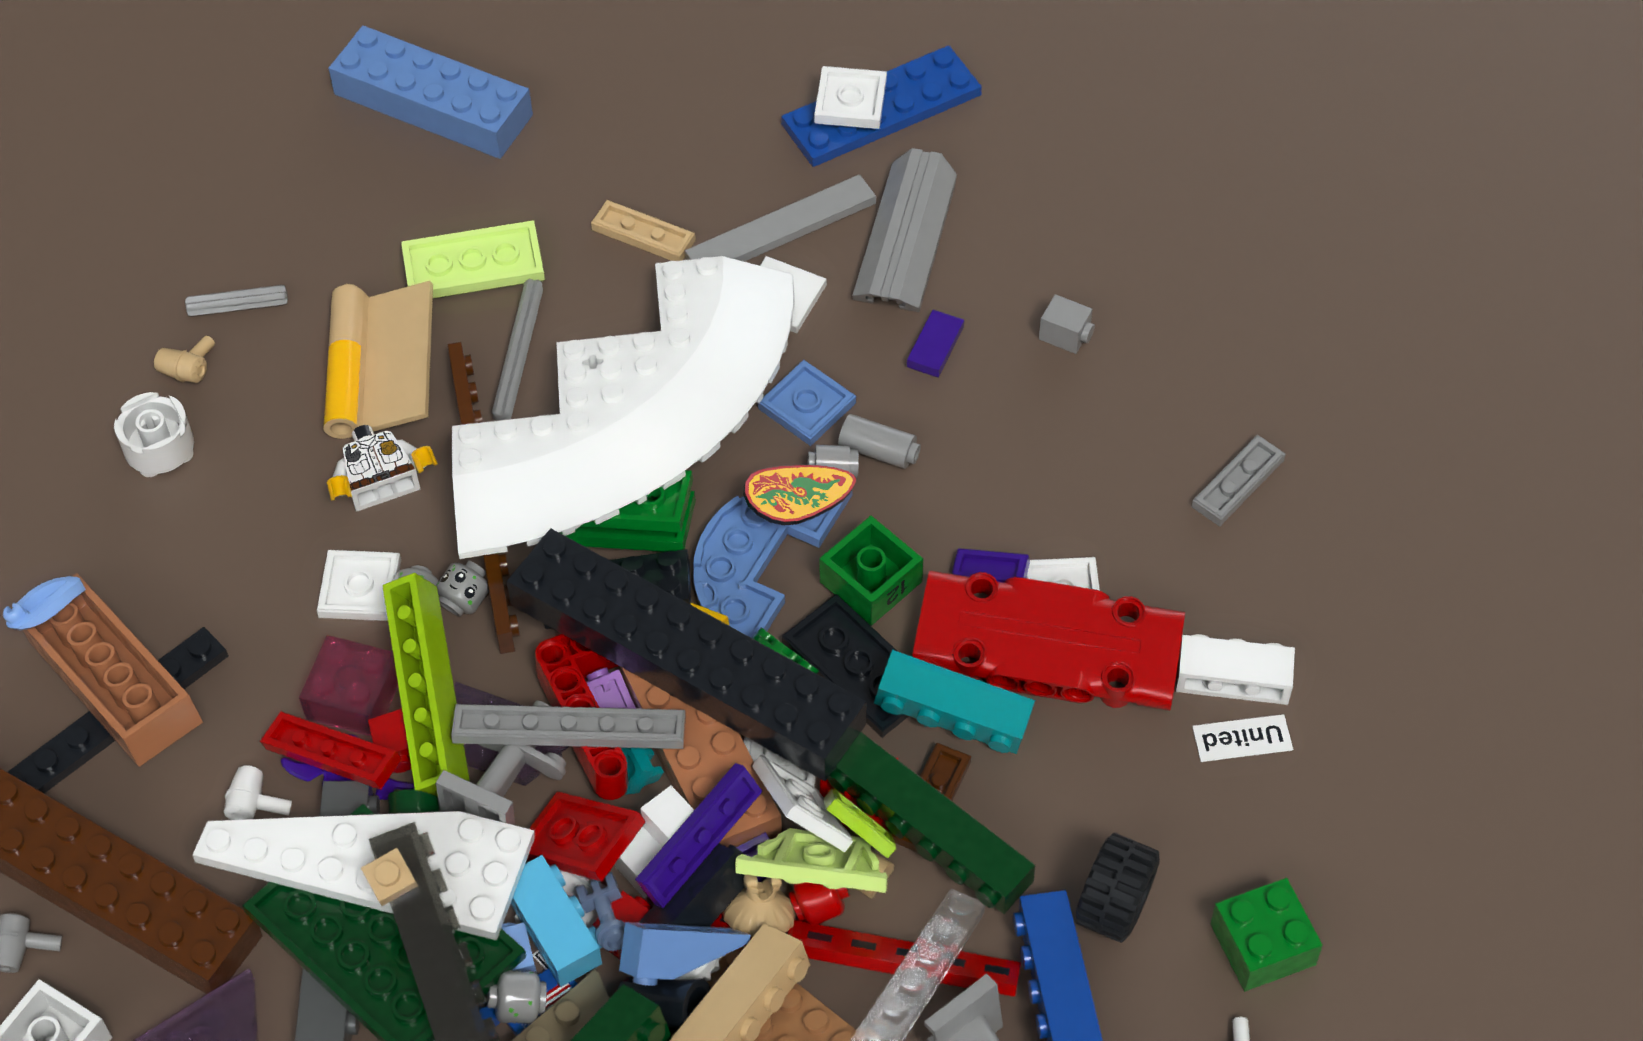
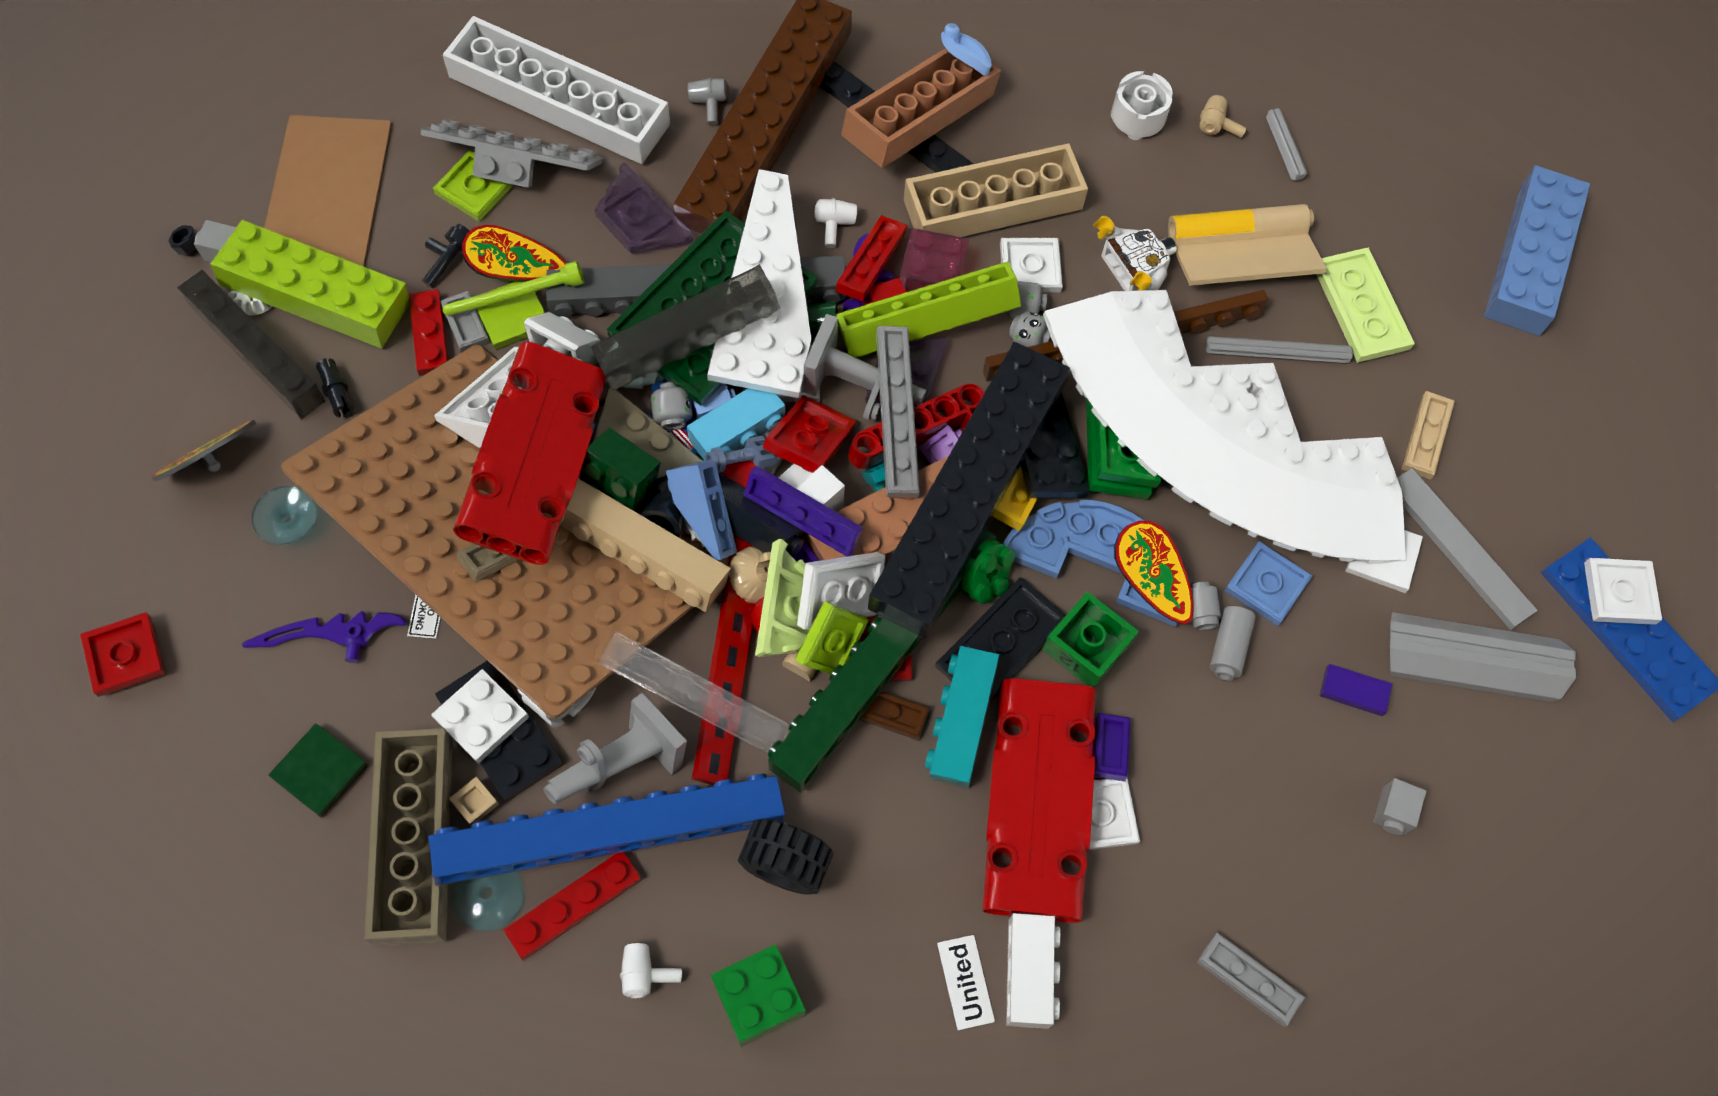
camera: 80 degrees right, 10 degrees up
tan plate [361,848,418,906] -> none
none -> tan brick [904,143,1088,246]

